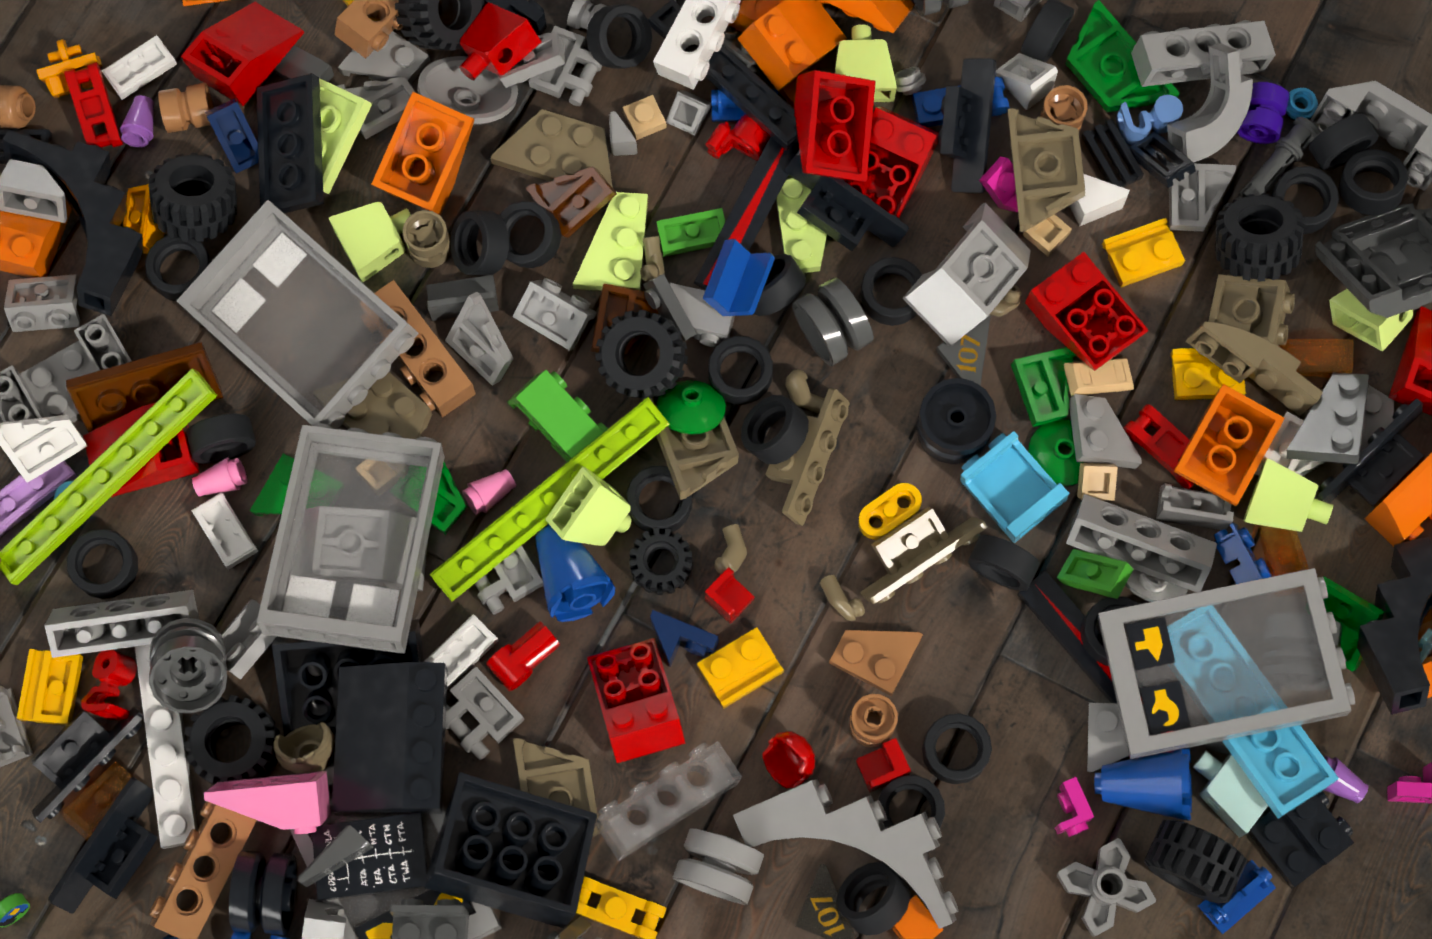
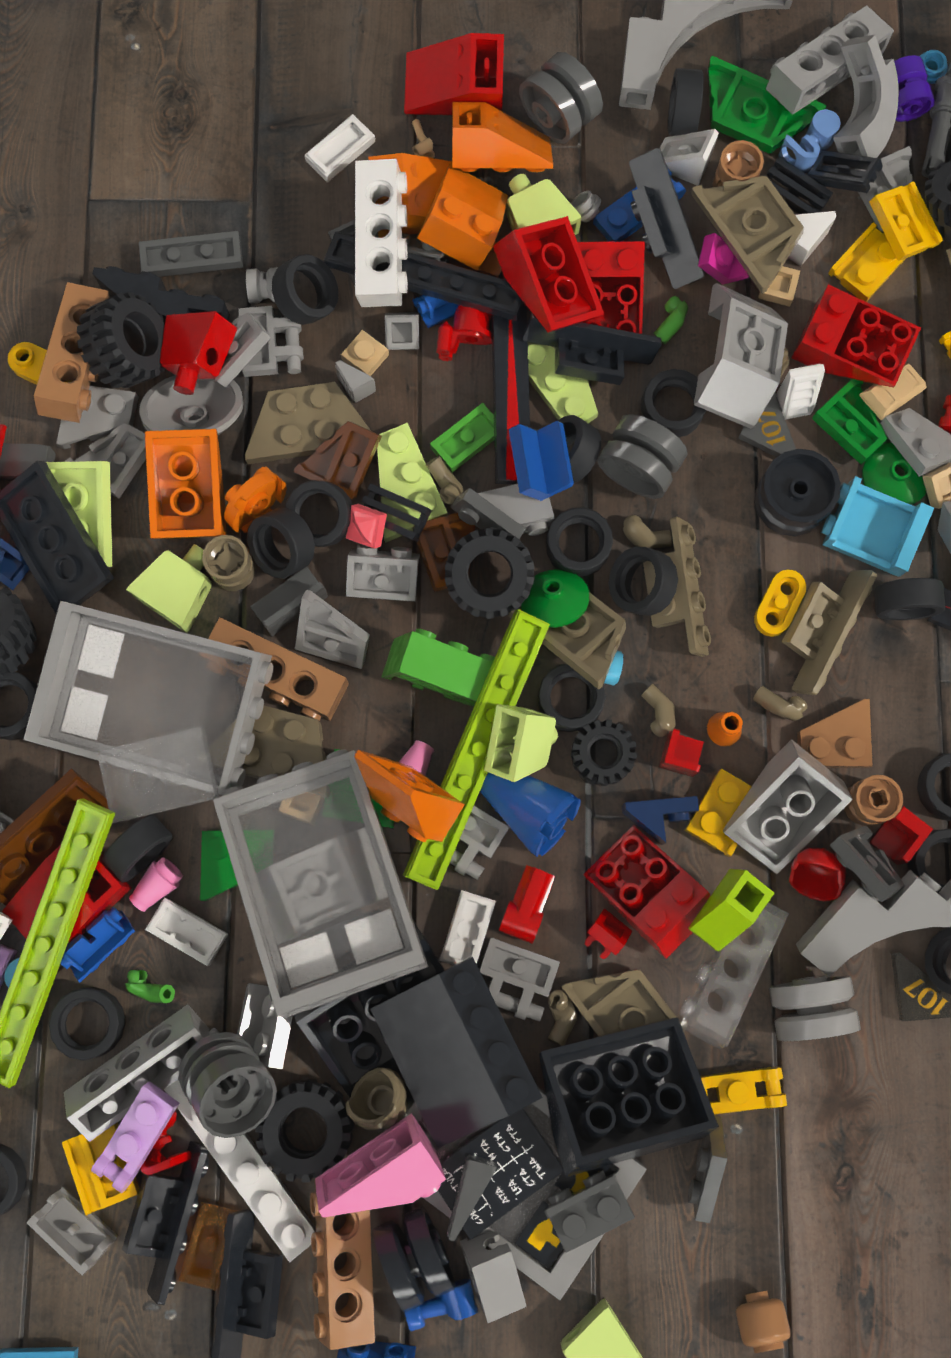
camera: 30 degrees left, 5 degrees up
none -> blue hinge [60,907,135,983]
none -> lavender plate [91,1081,180,1193]
none -> clear tile [97,726,219,823]
none -> bright green arm [125,970,175,1003]
none -> orange plate [224,466,287,533]
none -> coral tile [346,504,387,549]
none -> orange slope [354,750,465,843]
none -> black tile [362,483,432,542]
none -> dark tan arm [547,989,577,1046]
none -> red tile [585,908,632,959]
none -> medium azure tile [604,650,623,685]
none -> bright green arm [653,296,688,344]
none -> lime slope [688,869,774,952]
none -> orange cone [707,712,743,746]
none -> light grey slope [723,739,853,874]
none -> white slope [776,363,825,420]
none -> dark grey wing [830,826,905,902]
none -> yellow plate [869,181,943,261]

